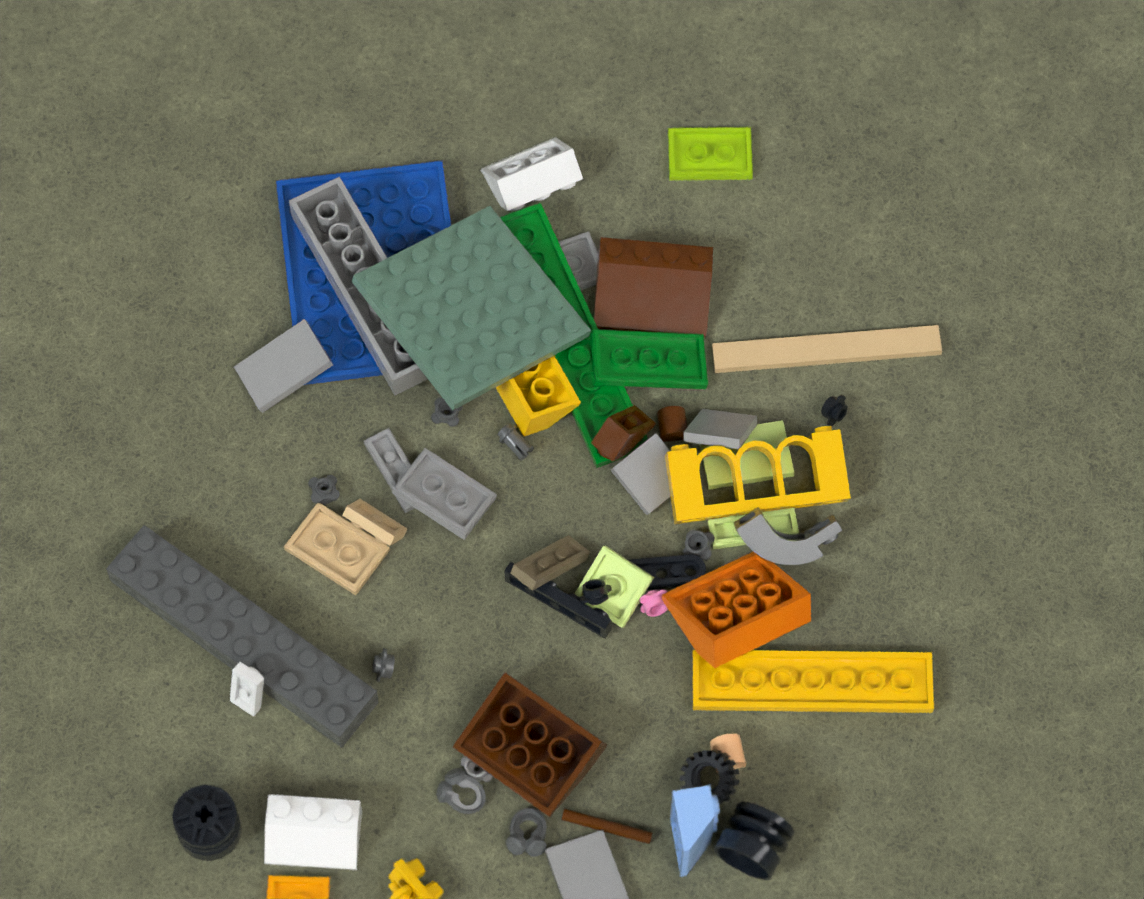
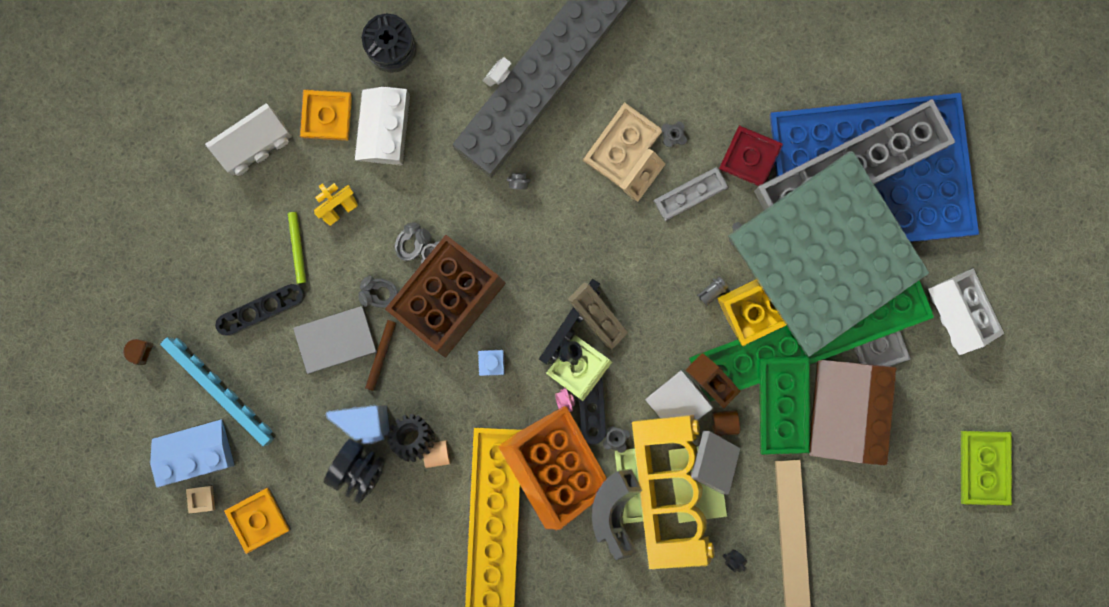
camera: 95 degrees right, 20 degrees up
light grey tile [234,319,333,413] -> none
light grey tile [392,448,497,540] -> none
none -> light blue brick [478,350,505,376]
none -> dark red tile [719,125,783,187]

